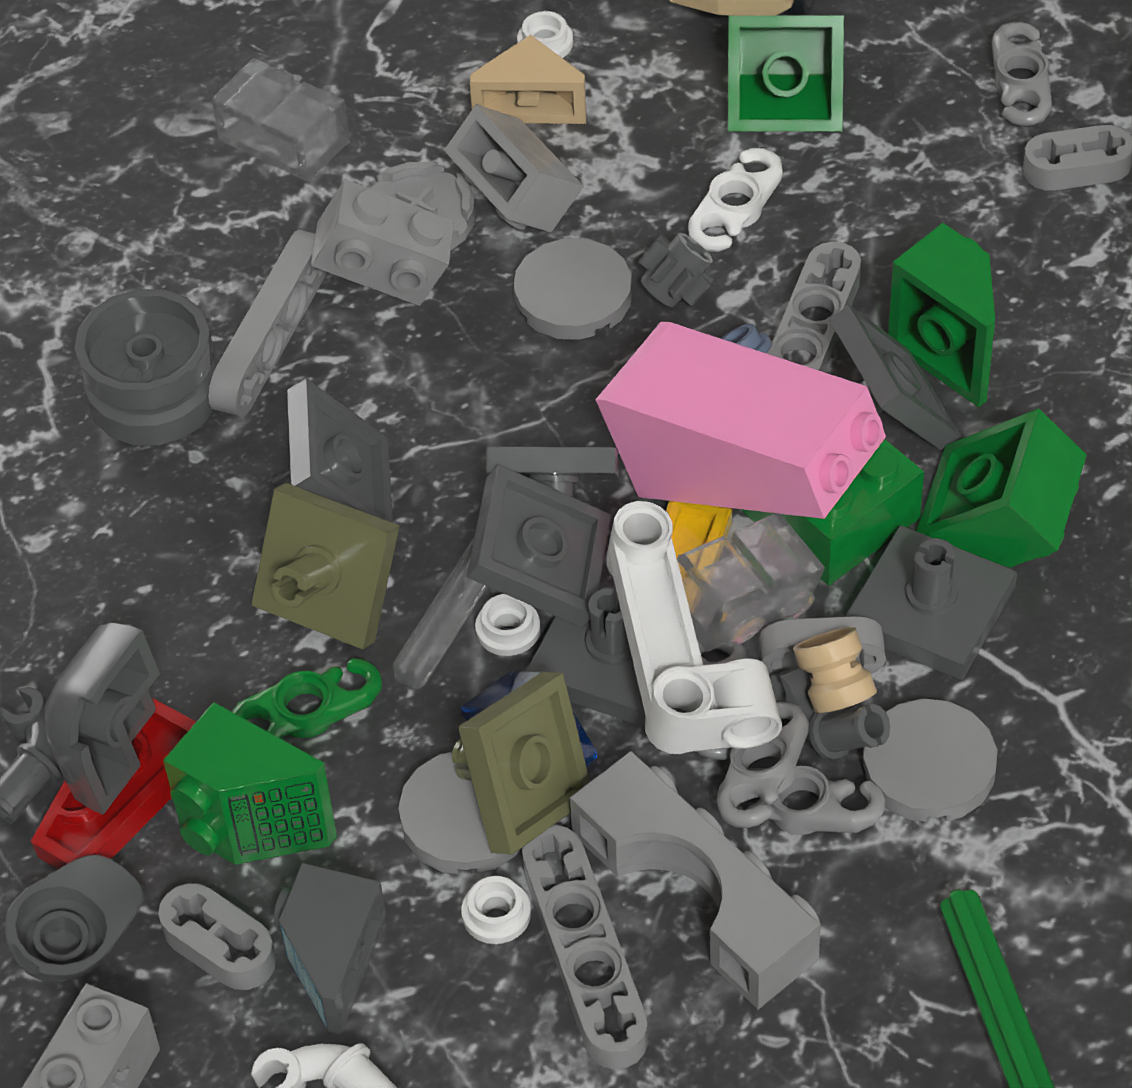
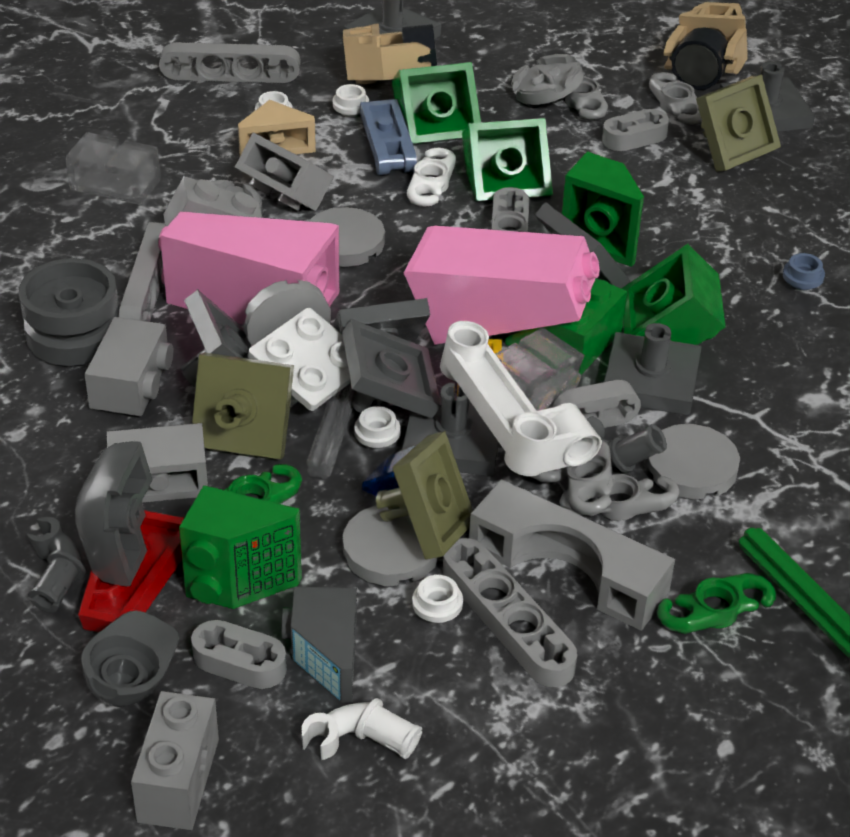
camera: 20 degrees left, 10 degrees down
dark grey gear [639,233,714,307] -> none
tan wheel [793,627,877,713] -> none
none -> light grey brick [85,317,173,416]
none -> light grey brick [107,423,208,503]
none -> bright pink slope [158,212,339,325]
none -> light grey tile [243,280,331,346]
none -> white bracket [248,308,351,411]
none -> white plate [332,84,369,117]
none -> sand blue plate [360,99,417,175]
none -> green slope [462,118,553,202]
none -> light grey tile [511,54,584,105]
none -> green piece [657,573,776,634]

